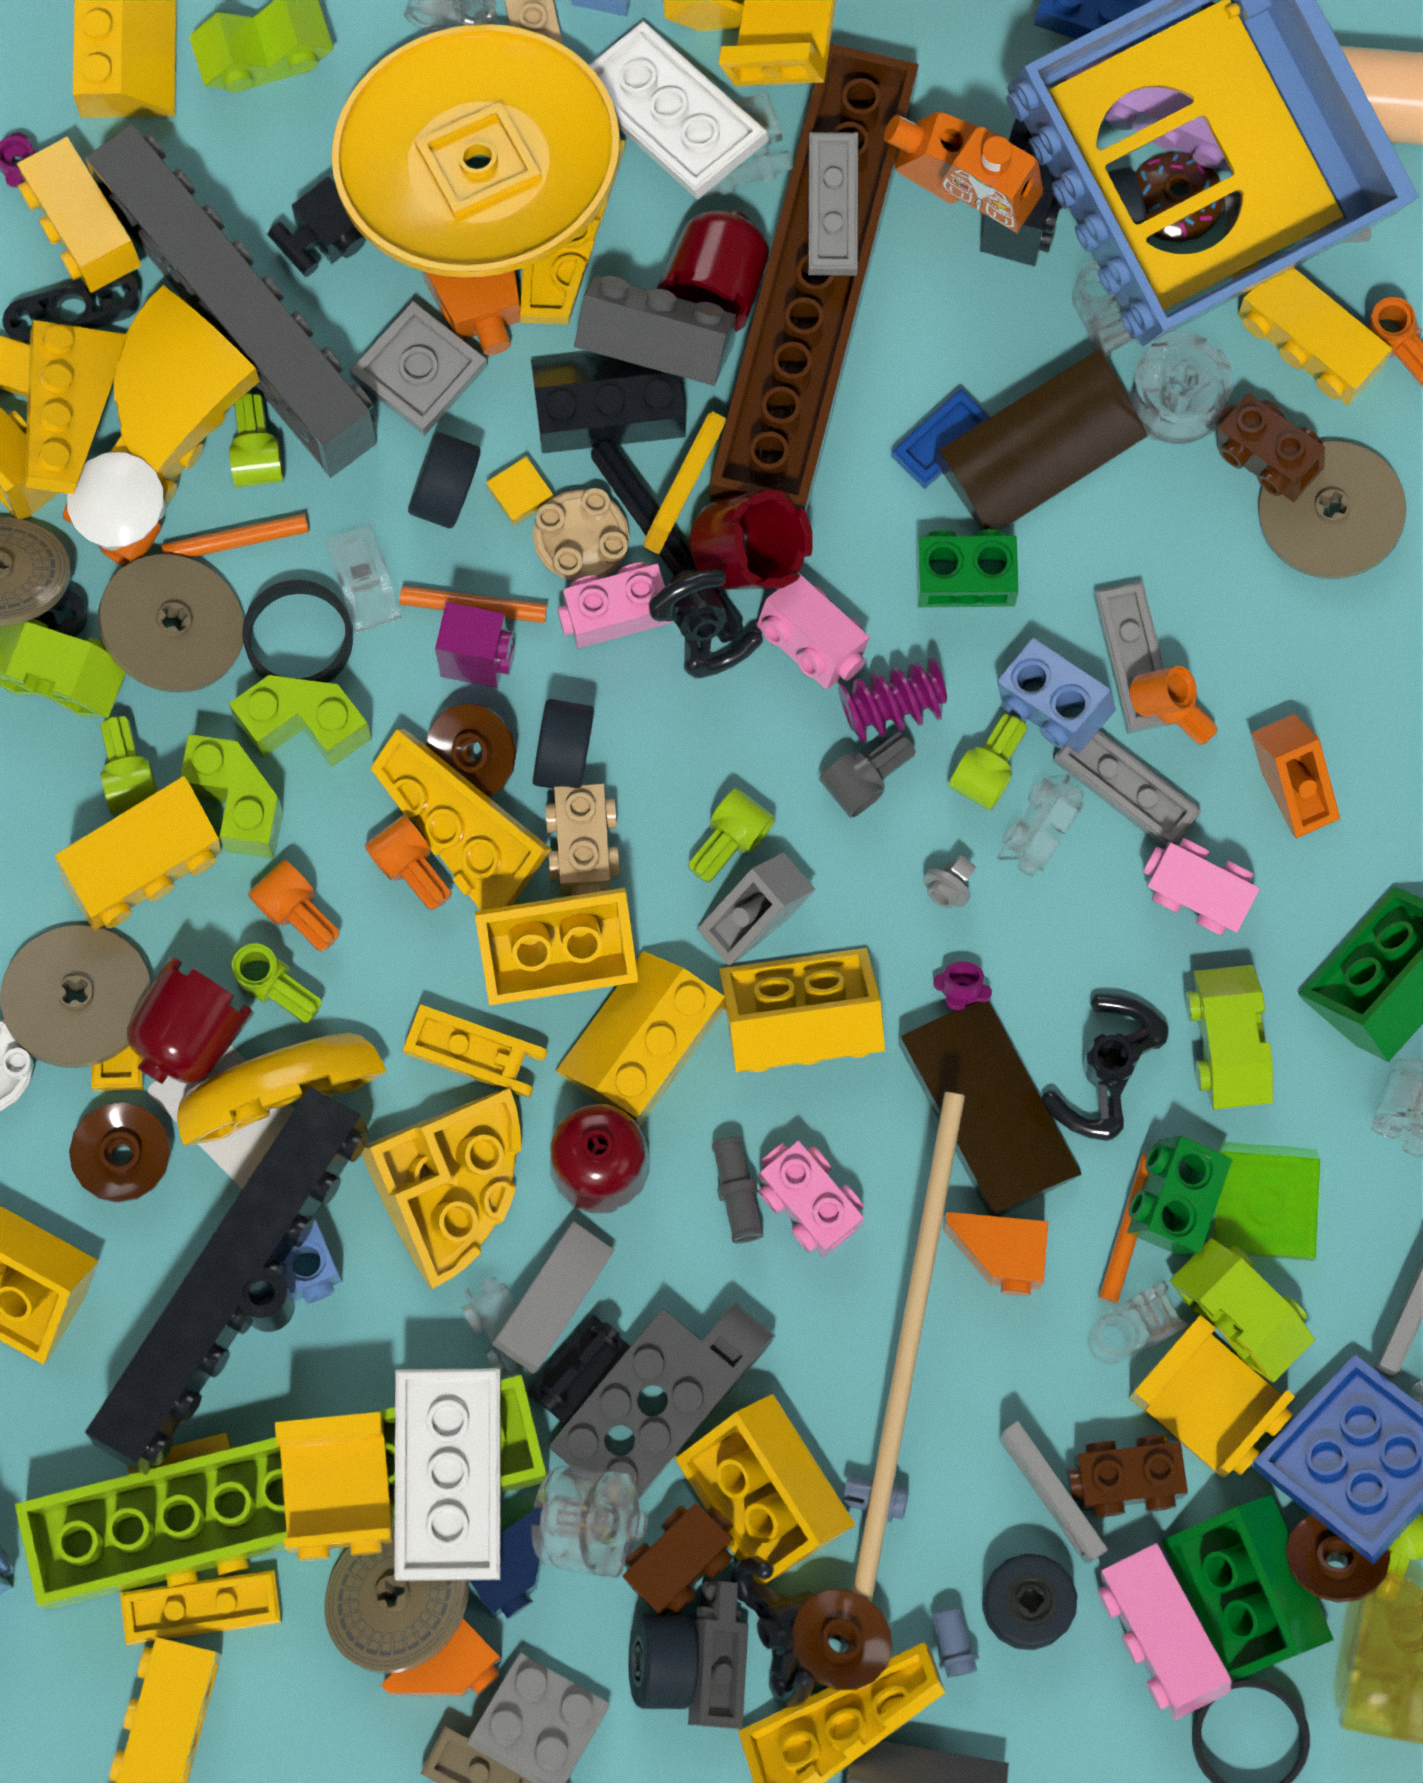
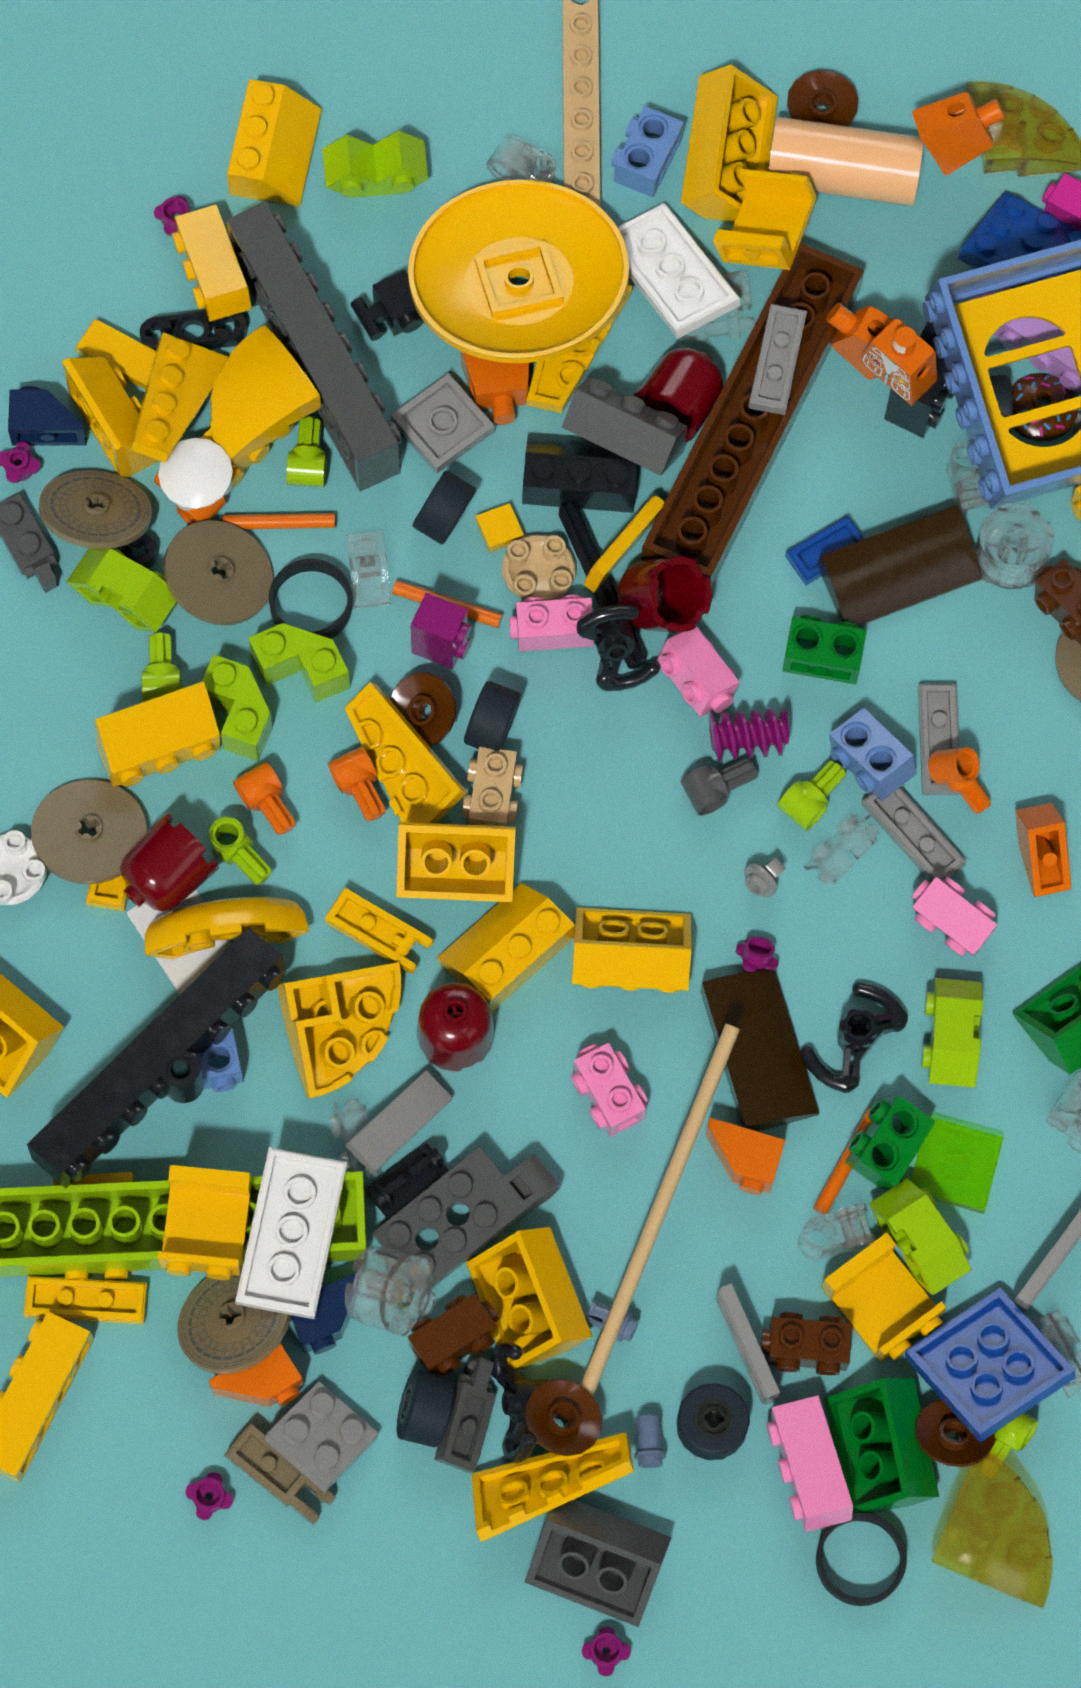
camera: 10 degrees right, 5 degrees down
reddish brown dish [69,1102,171,1203] -> none
lime axle [688,787,776,883] -> none
light grey slope [697,852,816,966] -> none
dark grey pin [711,1137,764,1244] -> none

